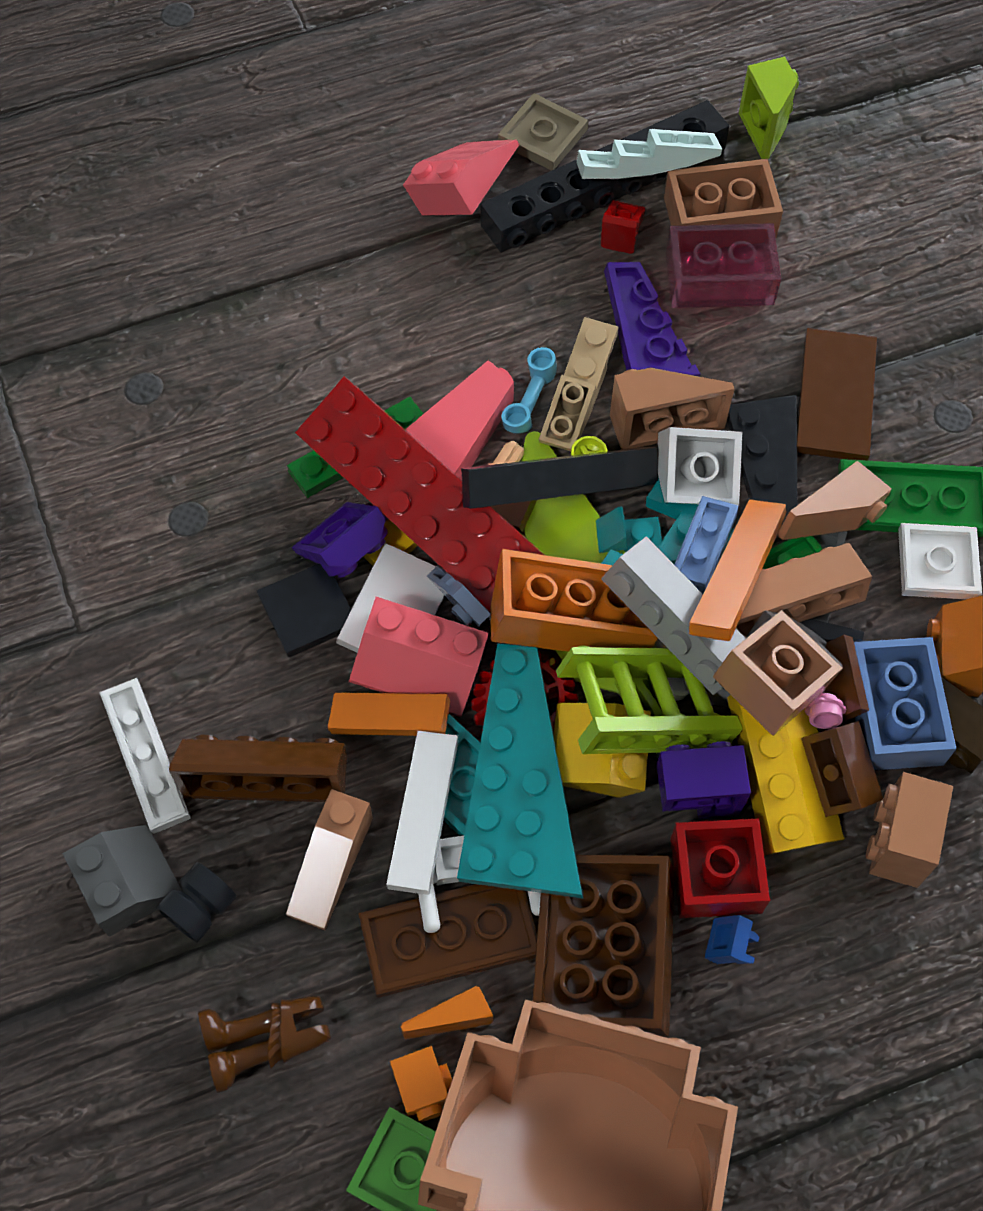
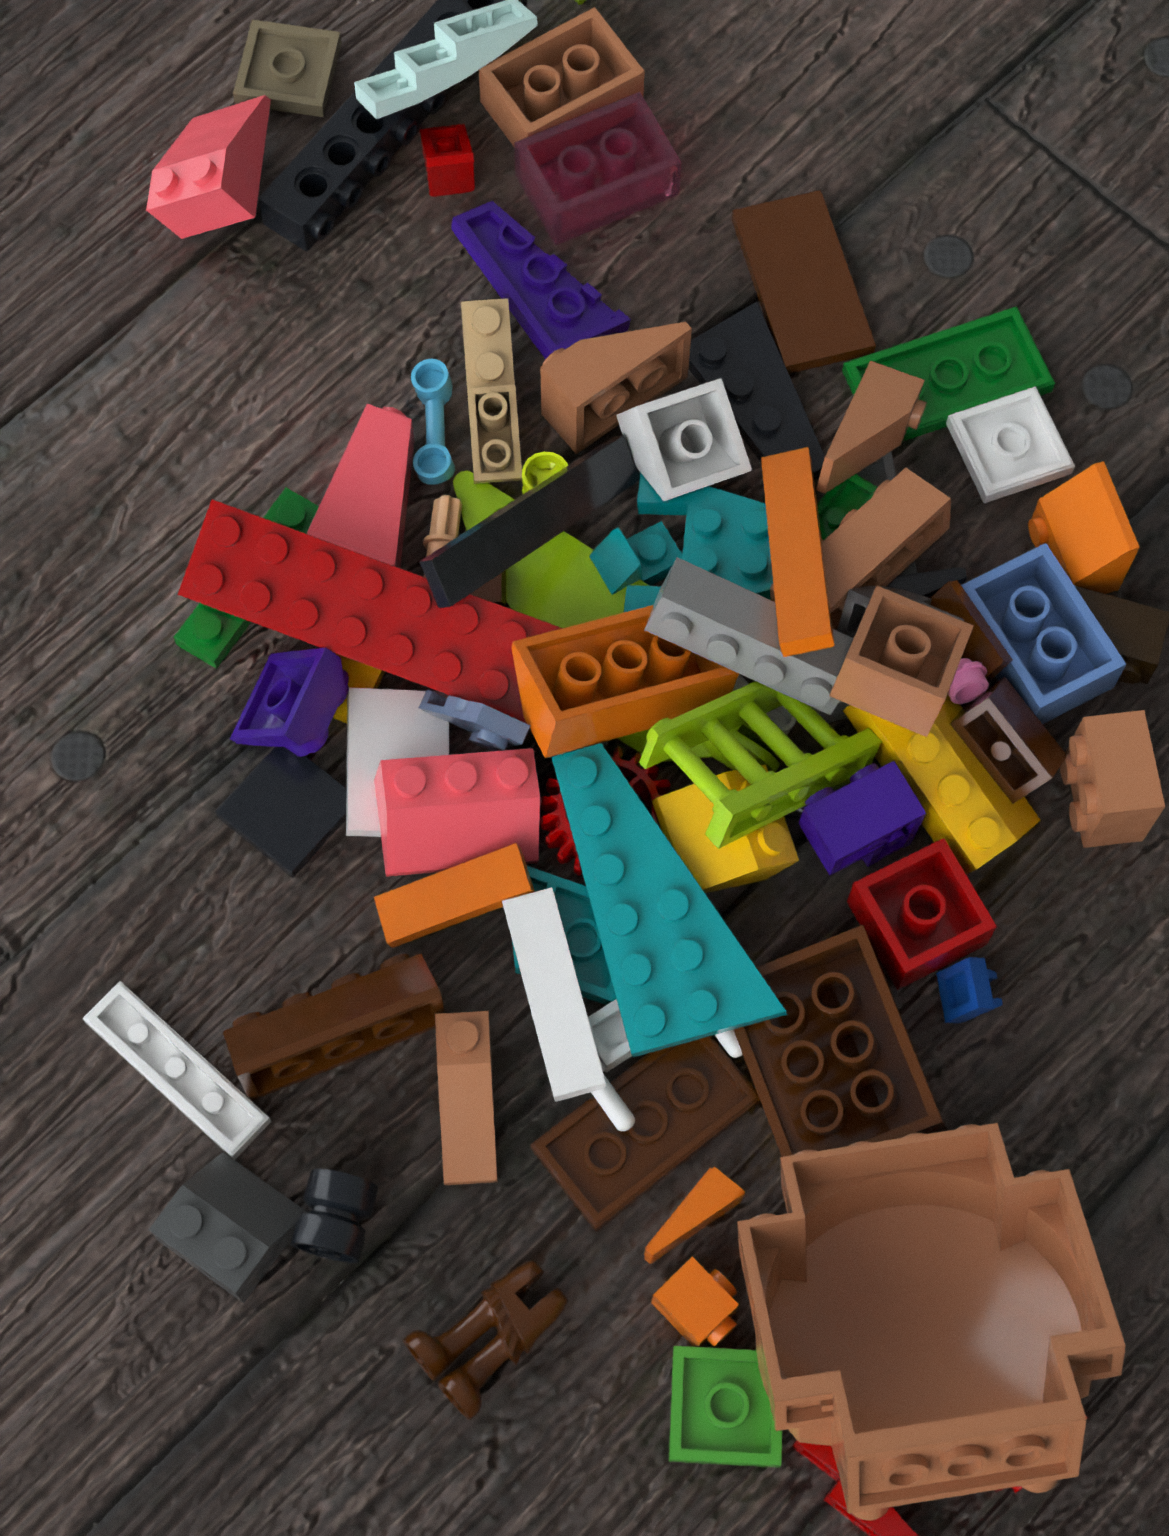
camera: 25 degrees left, 5 degrees up
medium blue tile [674,496,739,594] -> none

